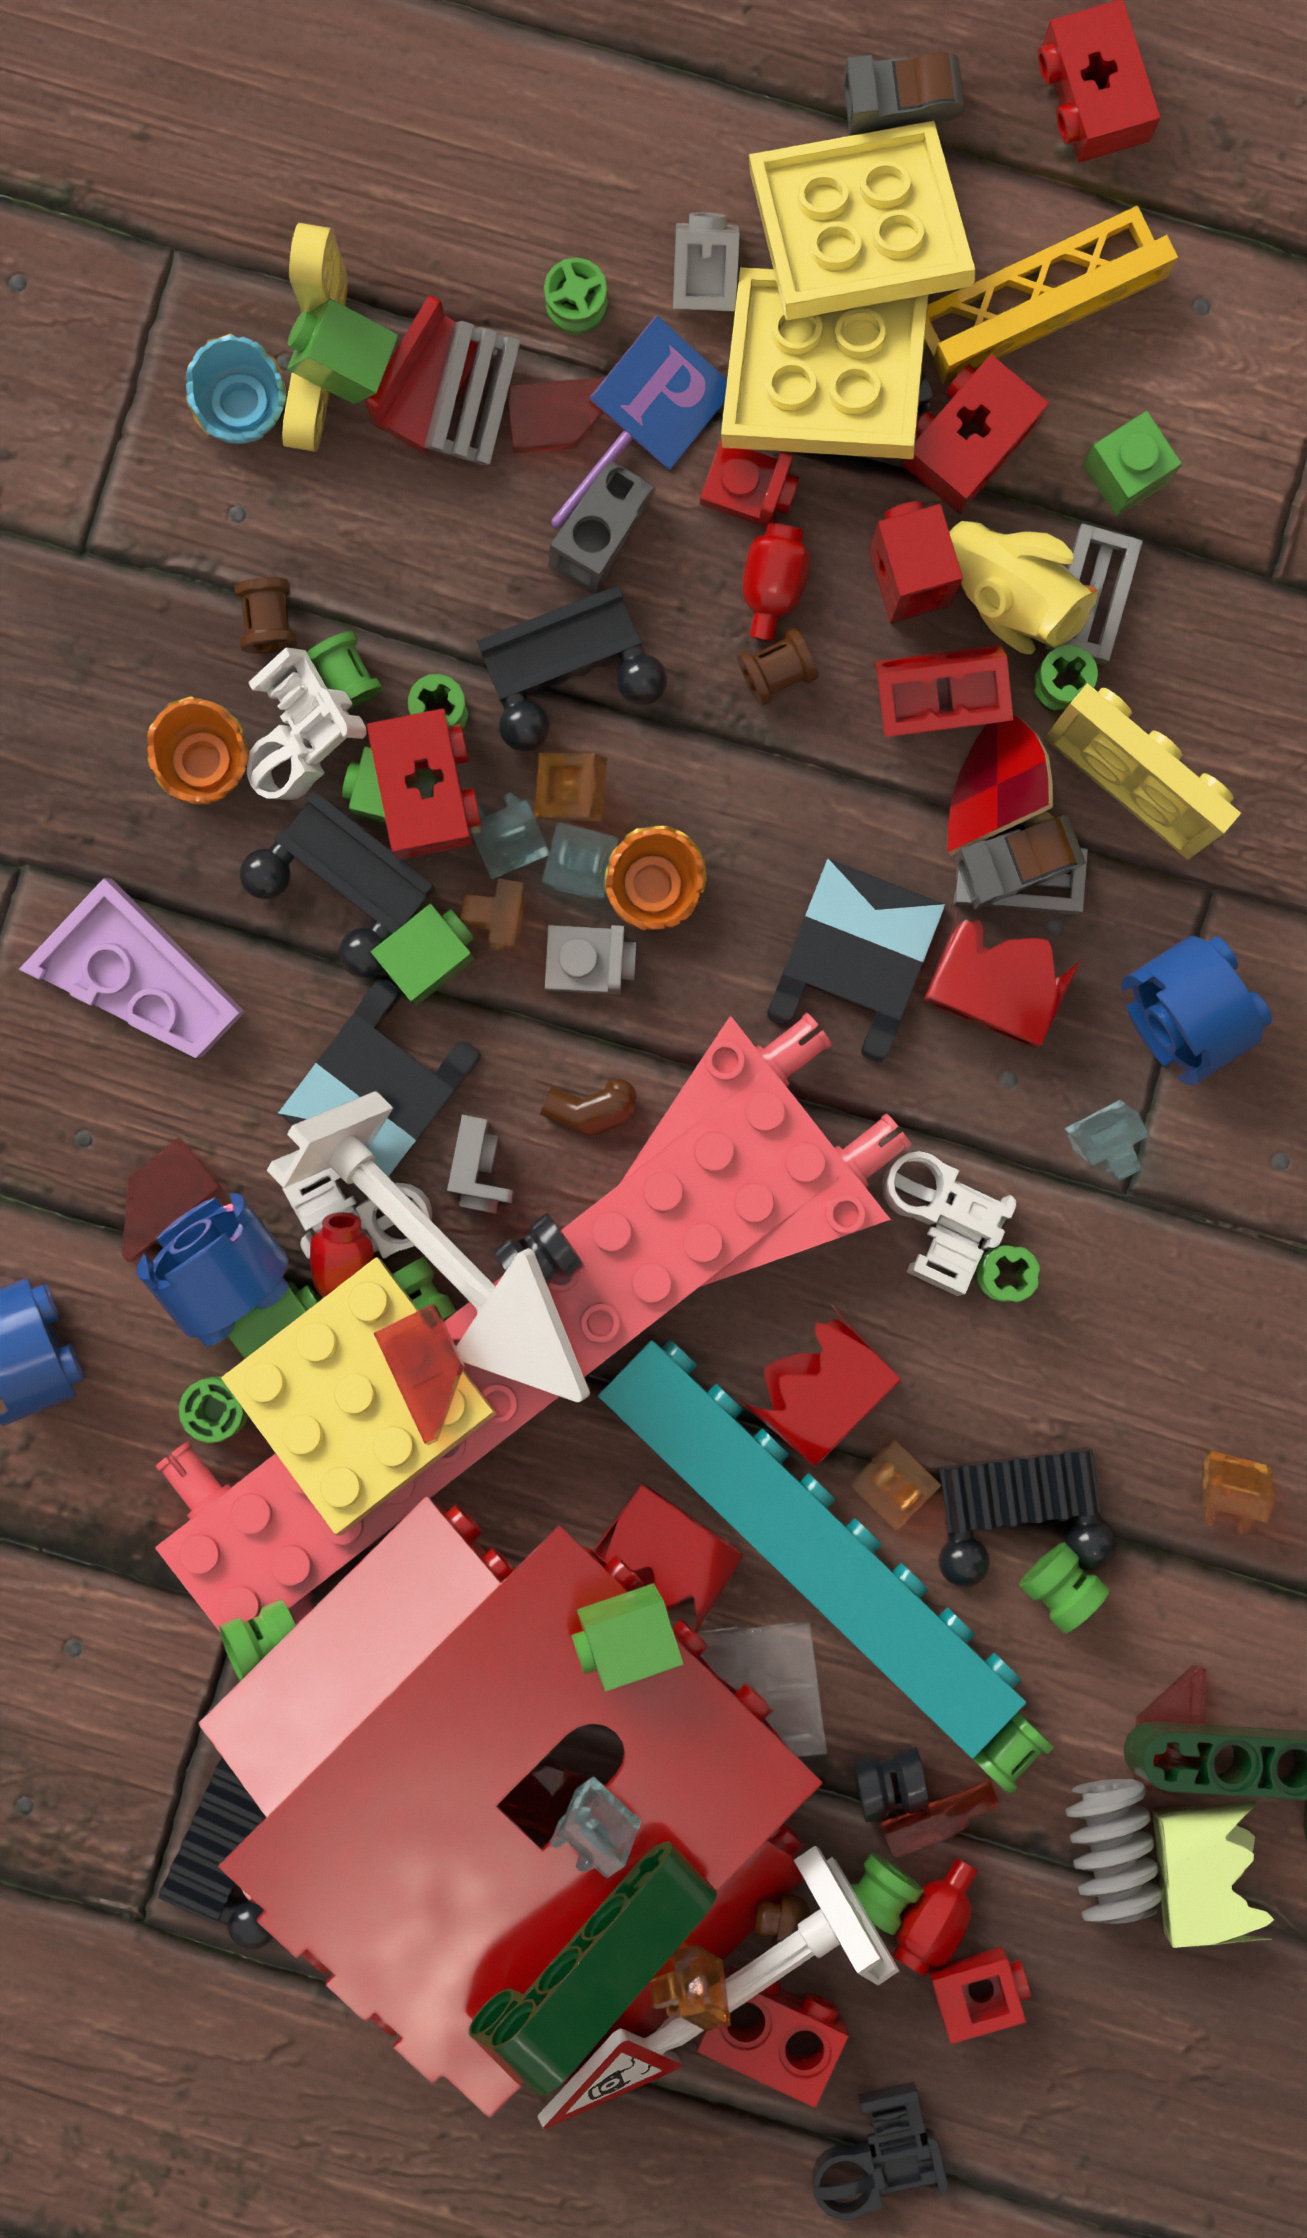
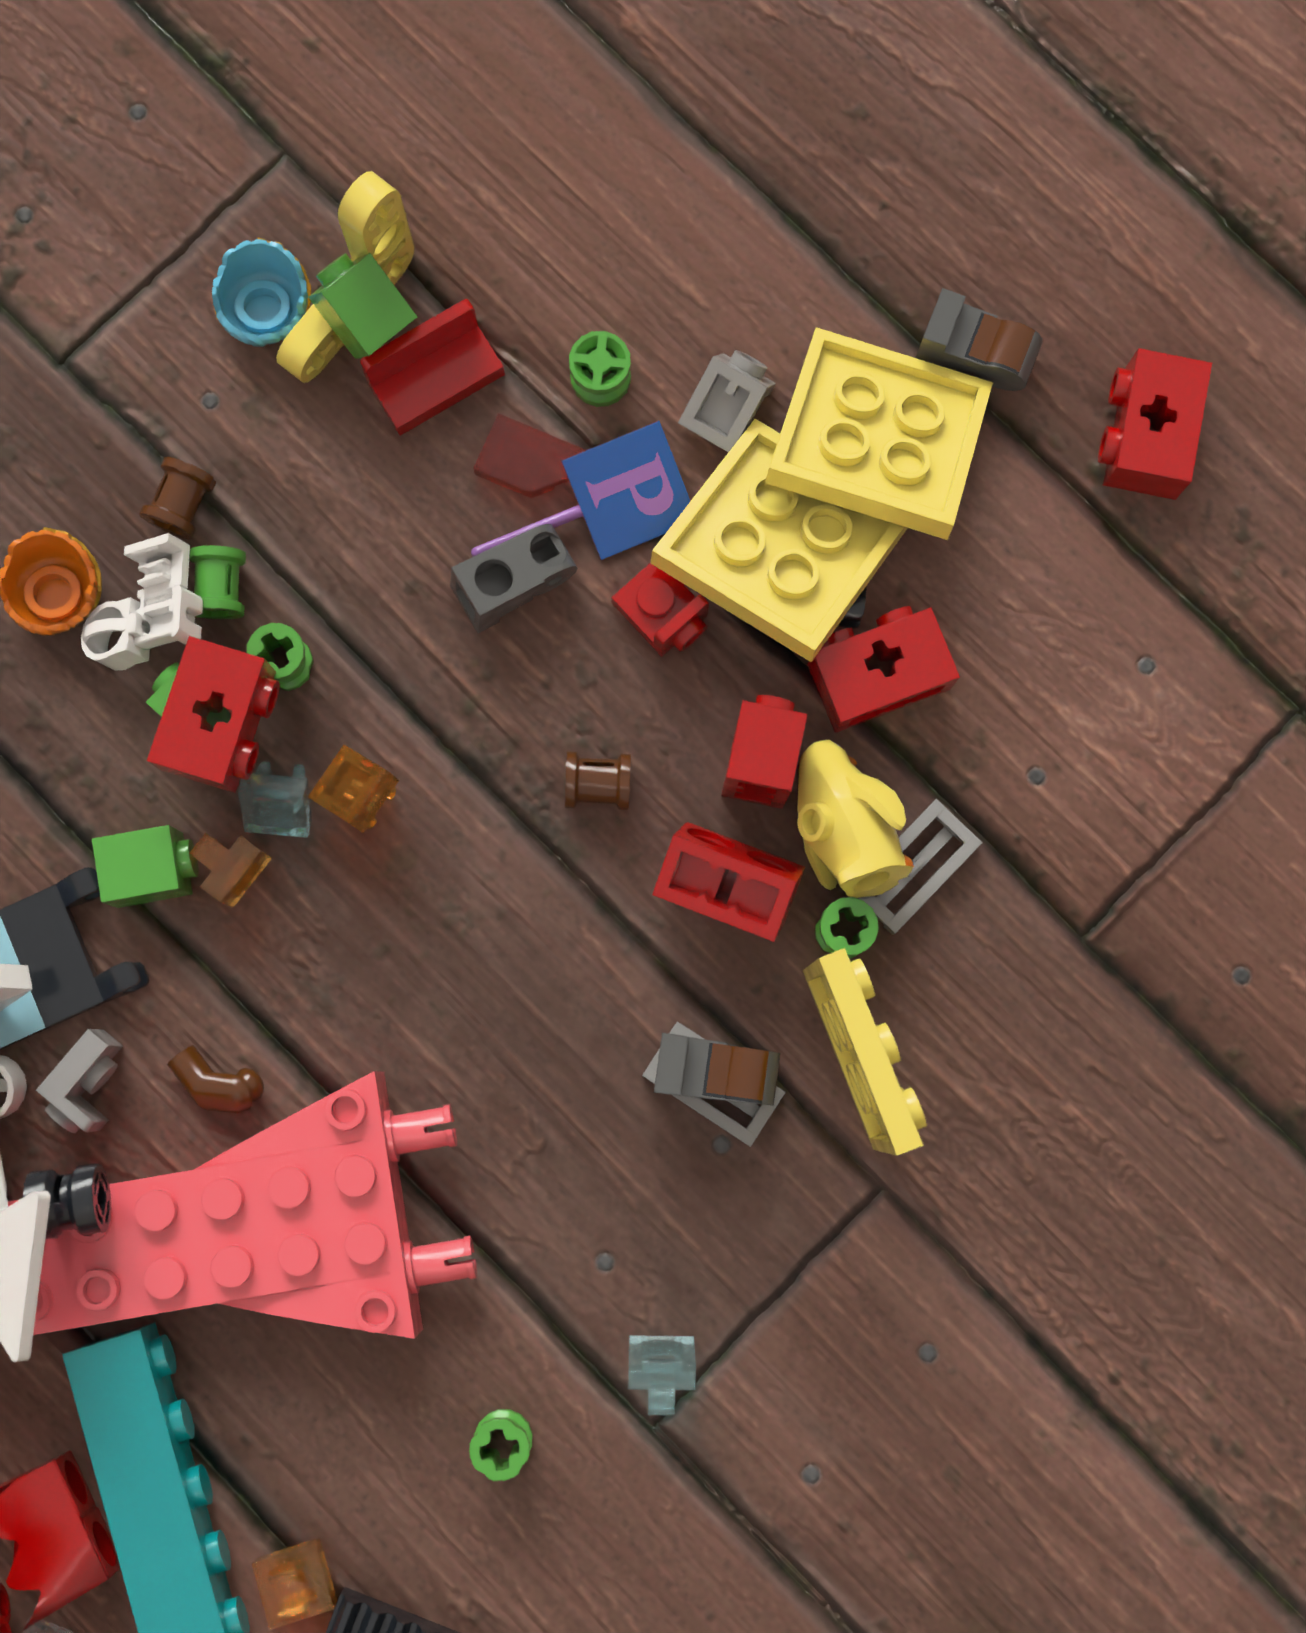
camera: 25 degrees right, 5 degrees down
black gear [239,790,435,978] -> none
light grey tile [424,321,520,465] -> none
black gear [477,585,667,752] -> none
clear light blue tile [542,822,619,901] -> none
light grey bracket [545,925,636,995] -> none
orange hair [605,826,707,931] -> none
red piece [737,1305,902,1466] -> none
red plant [743,523,811,642] -> none
black flag [767,858,945,1062] -> none
white piece [881,1151,1016,1296] -> none
red piece [923,909,1082,1048] -> none
yellow fence [924,205,1178,384] -> none
shield [948,715,1054,855] -> none
bright green brick [1082,411,1182,517] -> none
blue brick [1121,936,1272,1086] -> none

